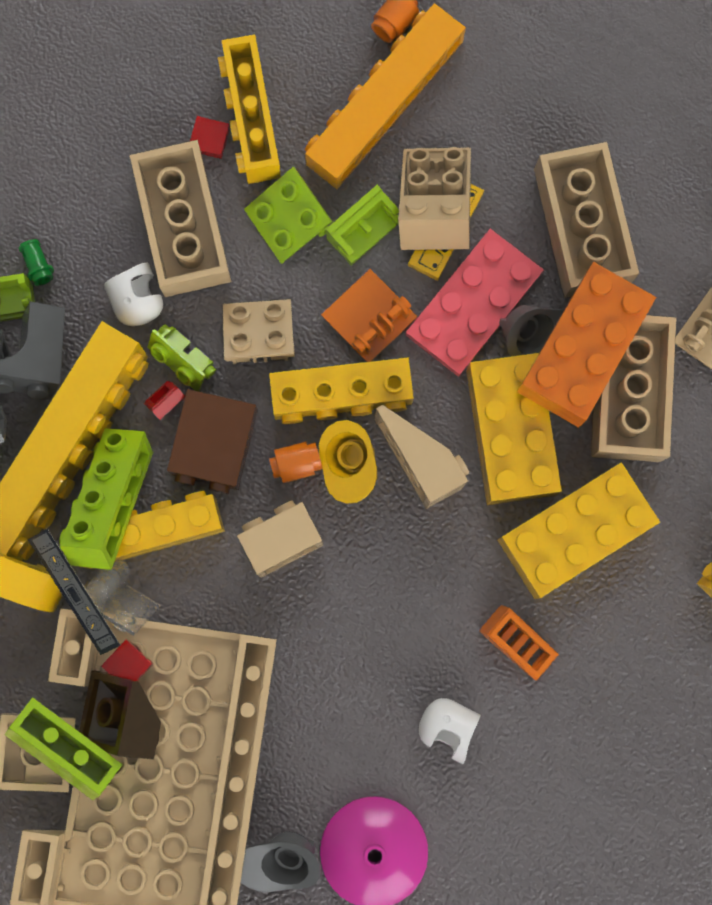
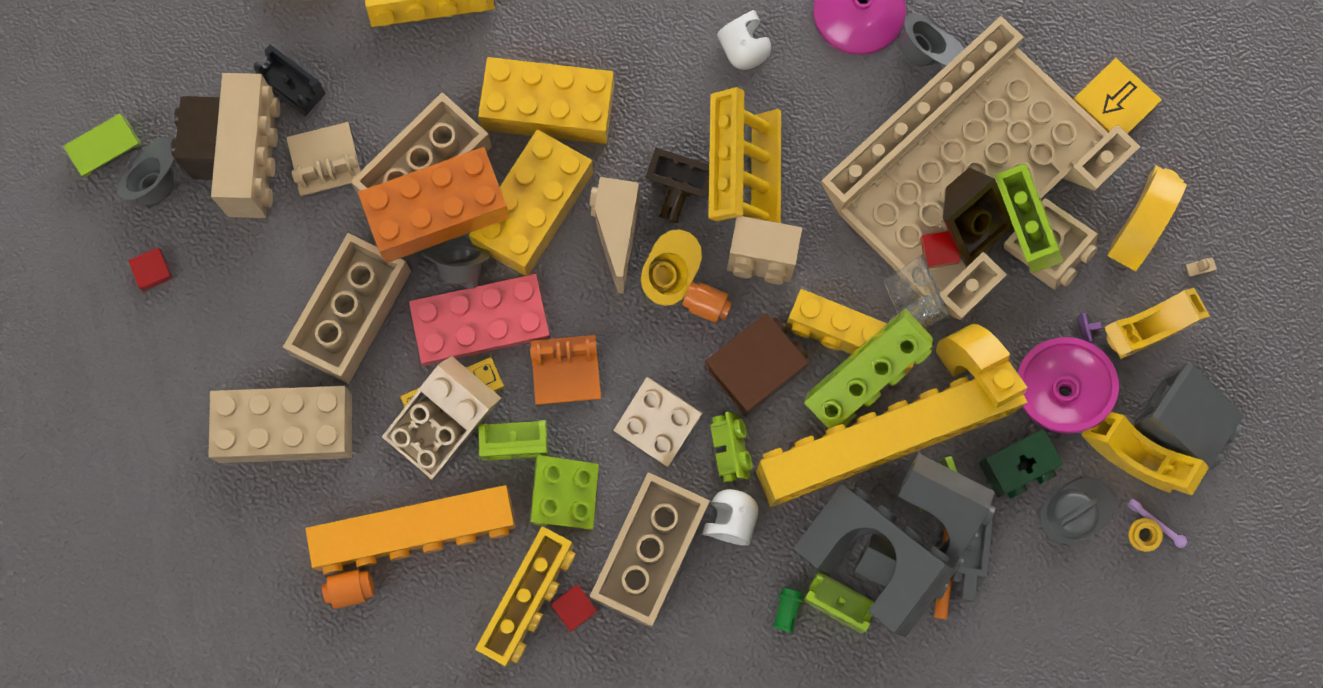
camera: 140 degrees left, 5 degrees down
sticker [27,529,121,655] -> none
red tile [144,380,185,420] -> none
yellow brick [269,357,414,424] -> none
orange slope [479,605,559,681] -> none
none -> tan brick [209,386,352,463]
none -> dark brown brick [645,147,709,223]
none -> yellow fence [708,87,781,223]

